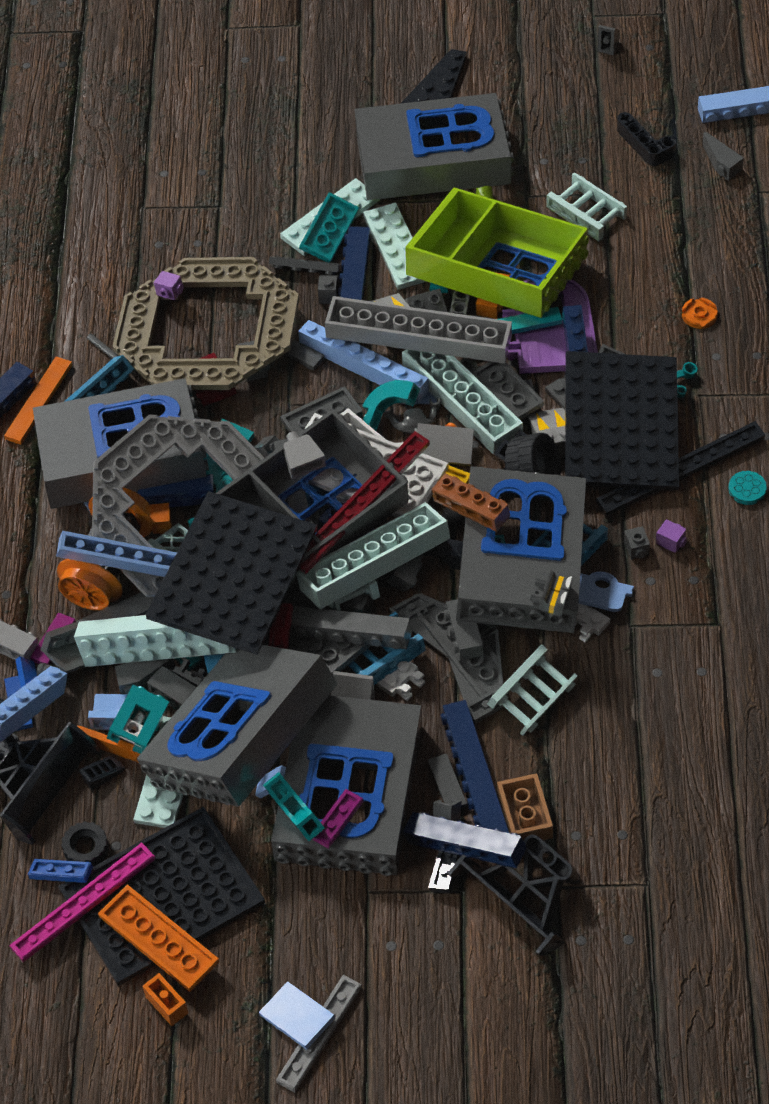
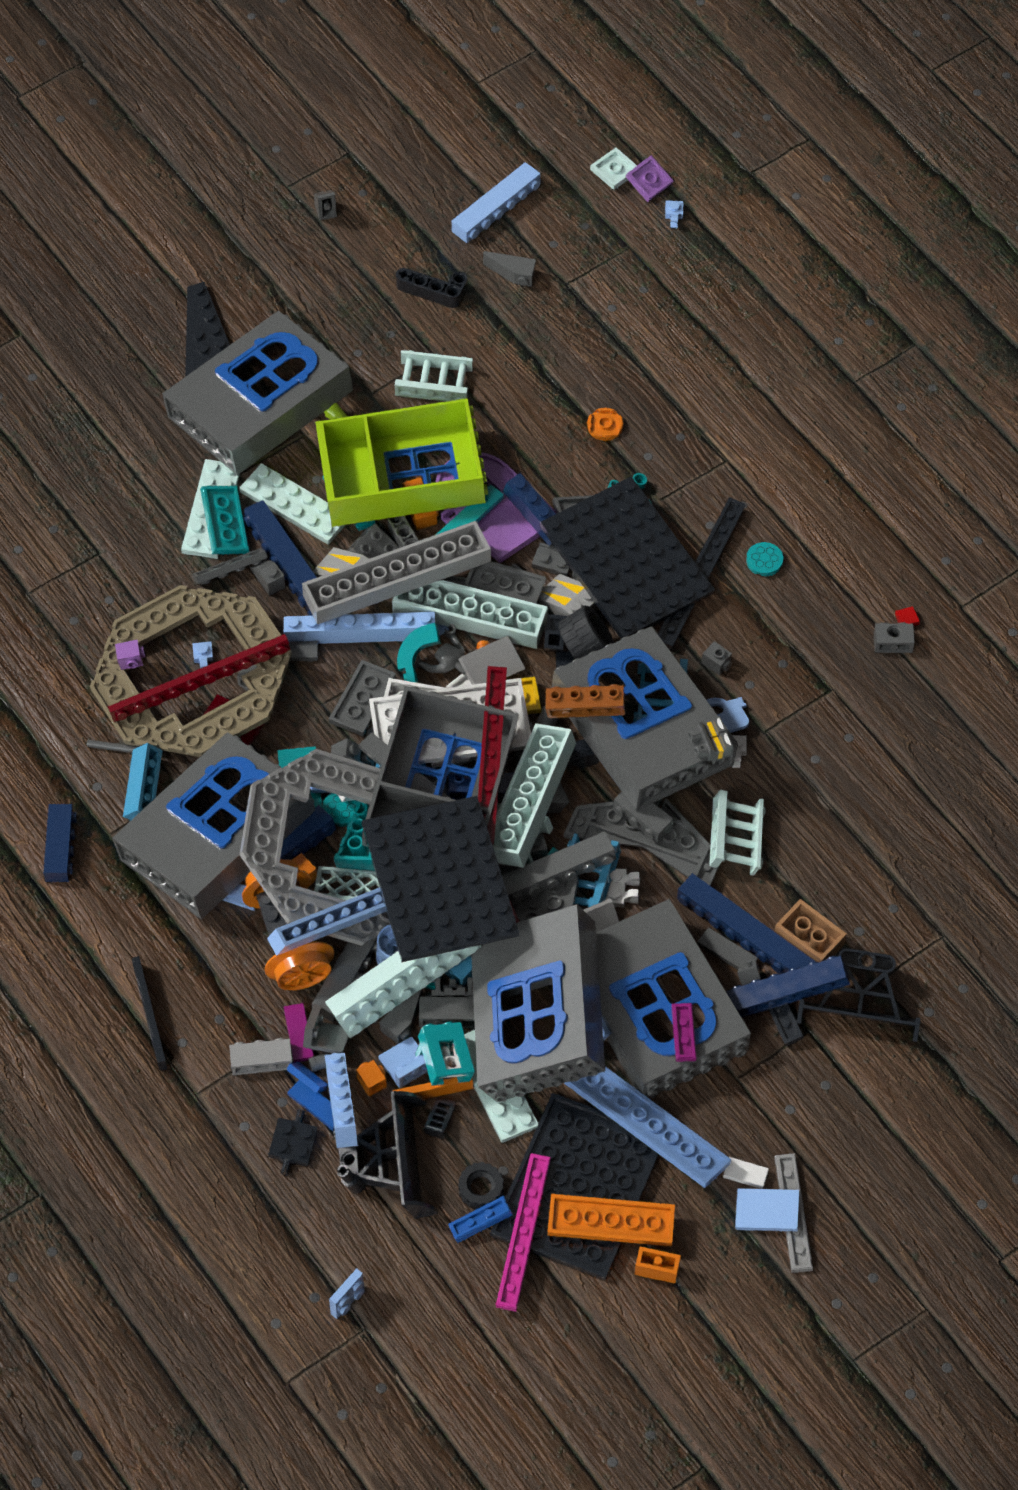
camera: 40 degrees left, 5 degrees up
orange tile [4,356,73,445] -> none
teal arch [263,772,325,841] -> none
light grey torso [283,431,326,479] -> none
medium lavender brick [656,519,687,553] -> none
none -> dark red plate [108,634,291,722]
none -> light blue plate [192,642,213,668]
none -> orange brick [356,1060,386,1097]
none -> medium blue plate [564,1067,731,1188]
none -> white tile [723,1157,769,1189]

